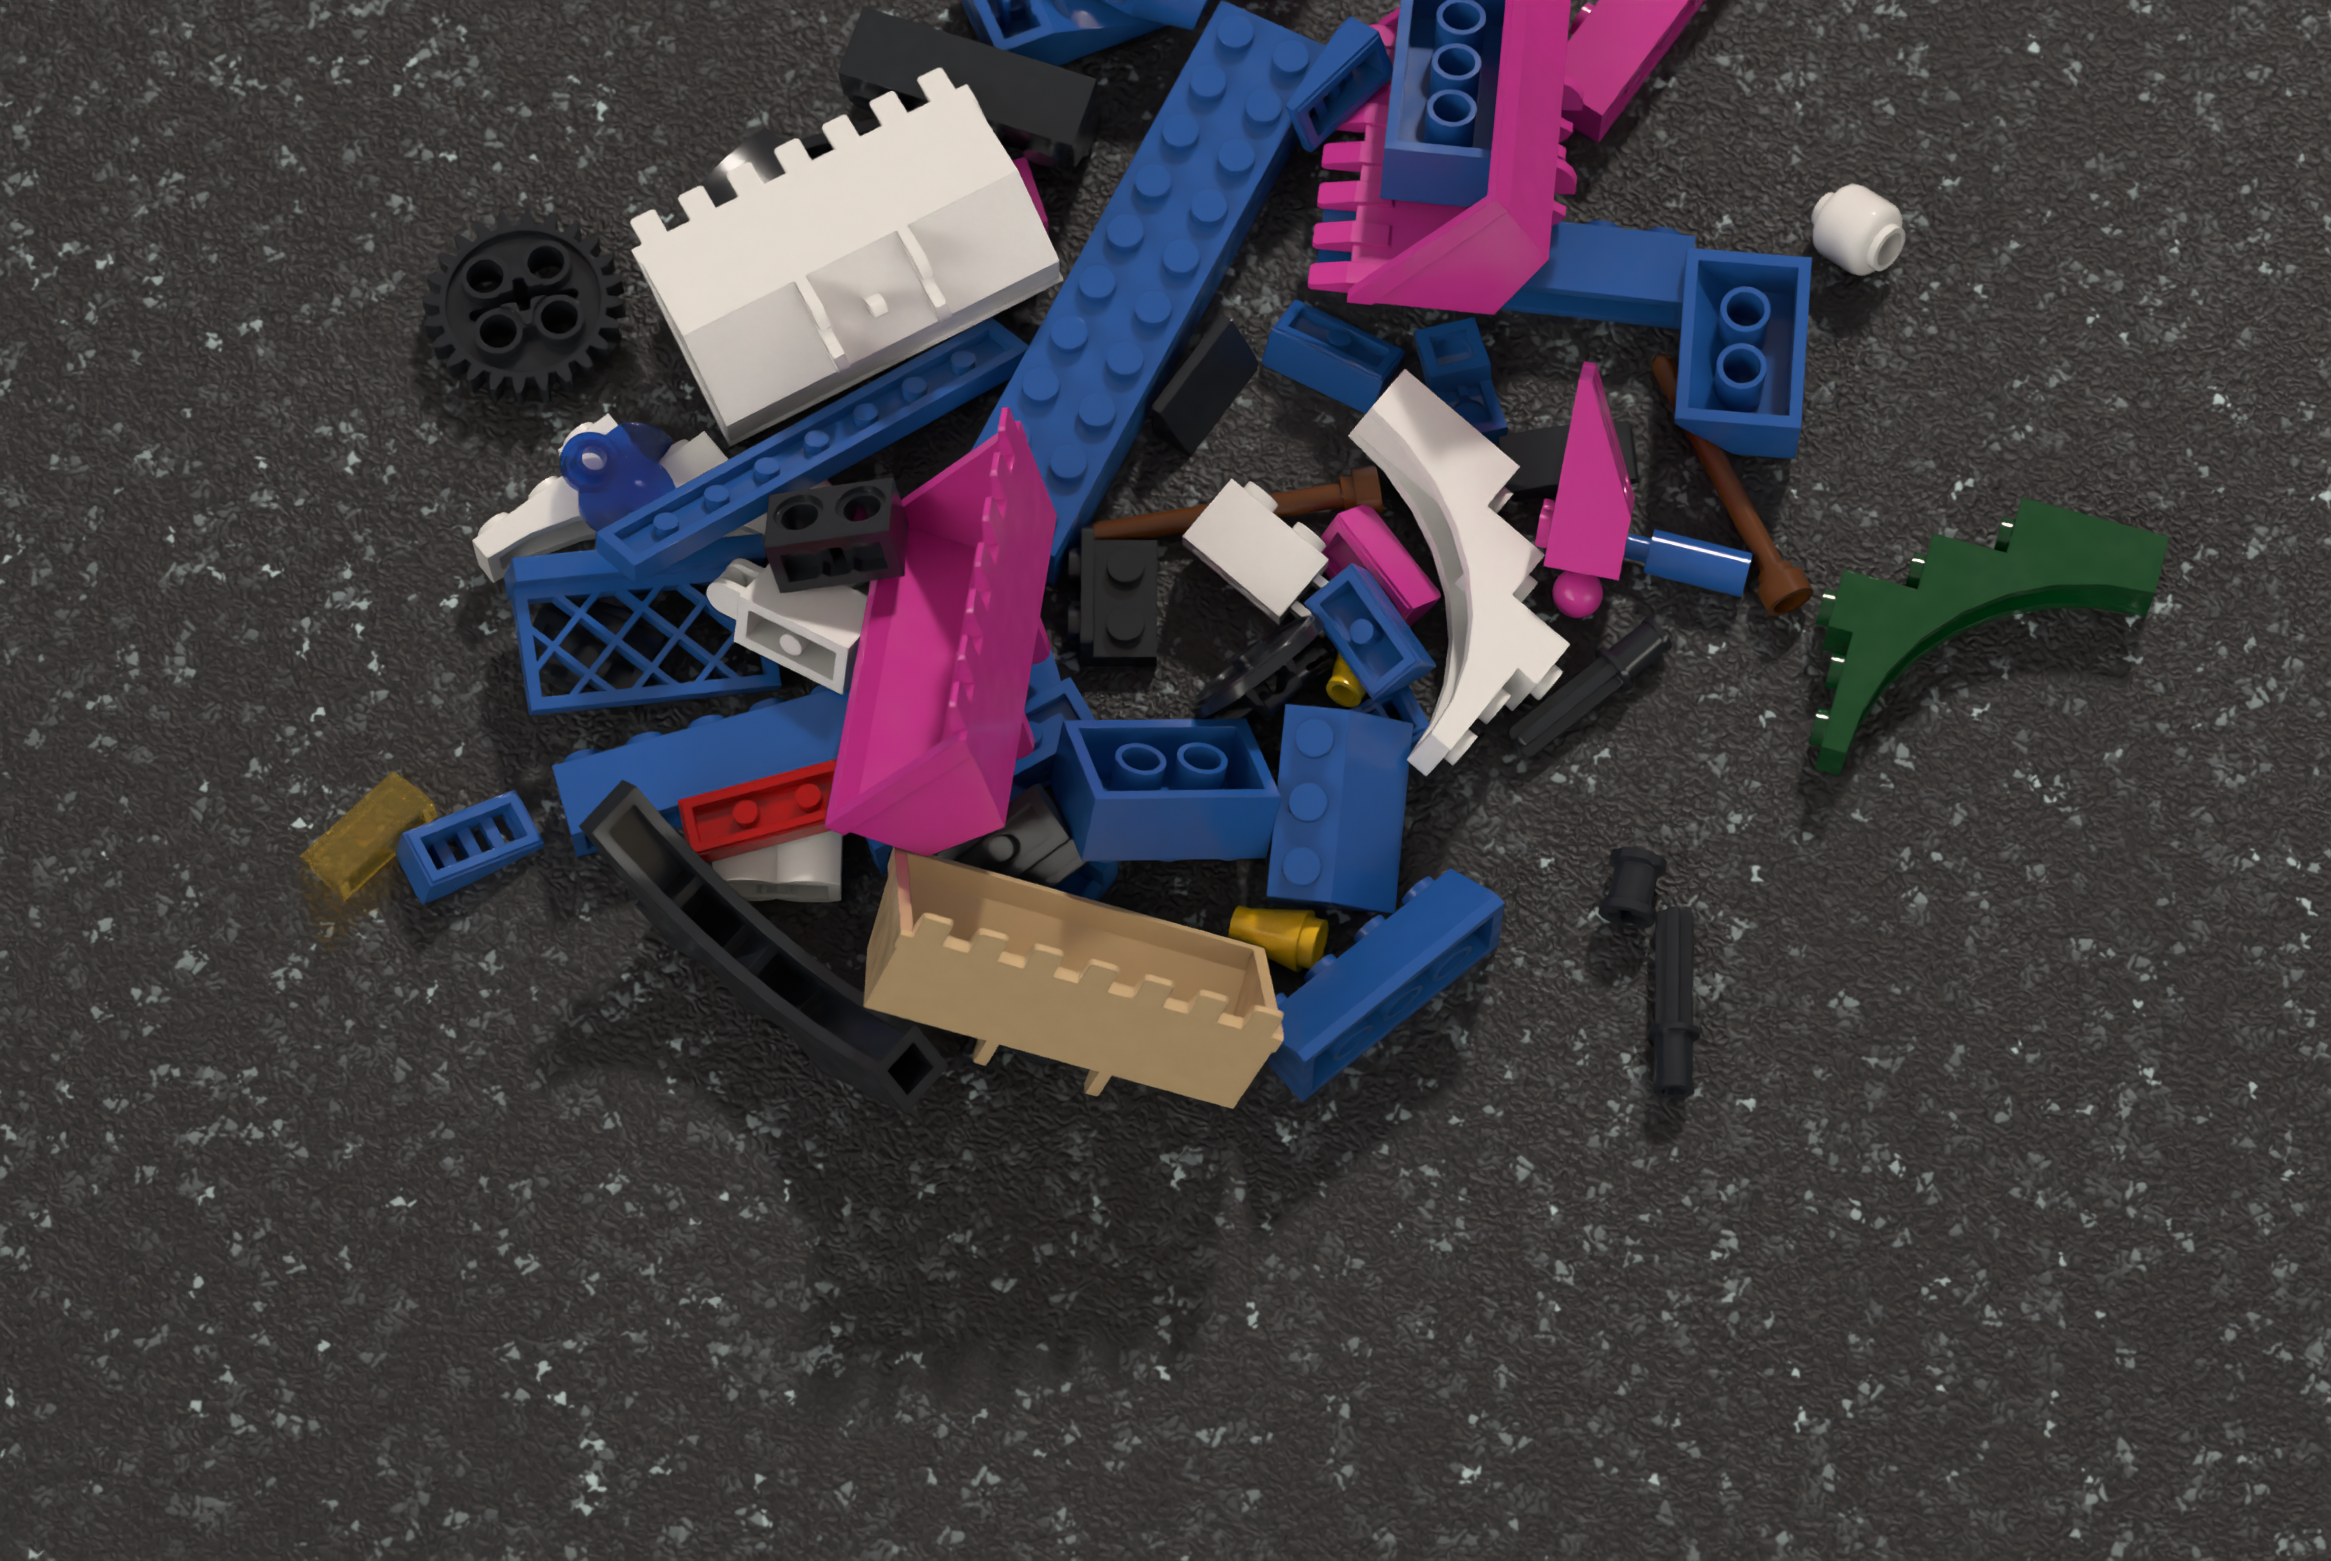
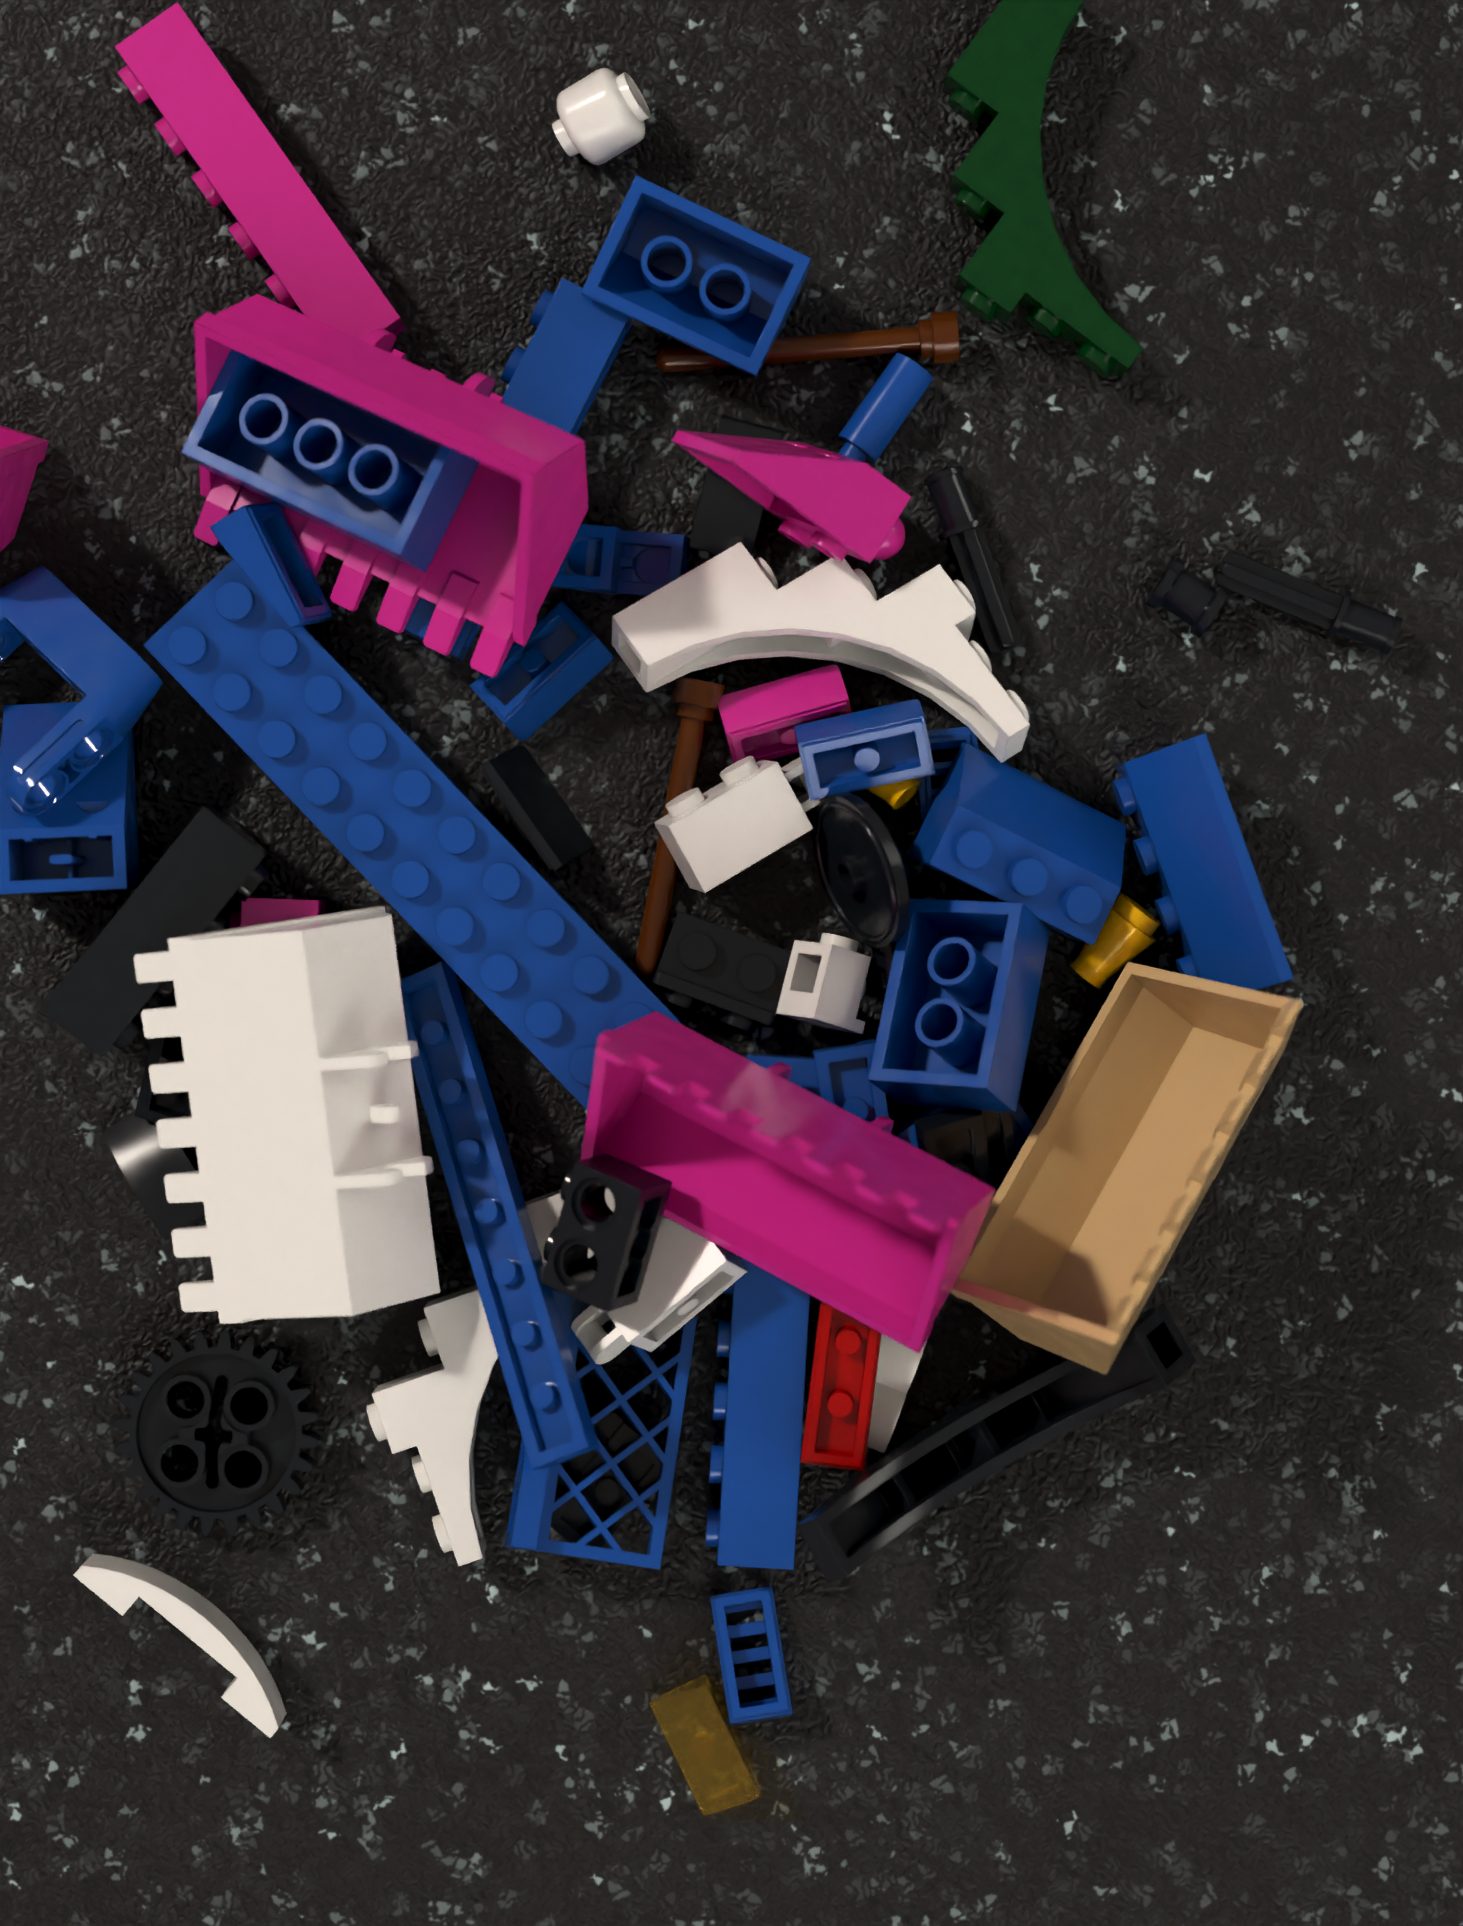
camera: 65 degrees left, 20 degrees up
clear blue plate [559,422,676,532] -> none
none -> white slope [73,1554,287,1738]
none -> white brick [776,933,871,1034]

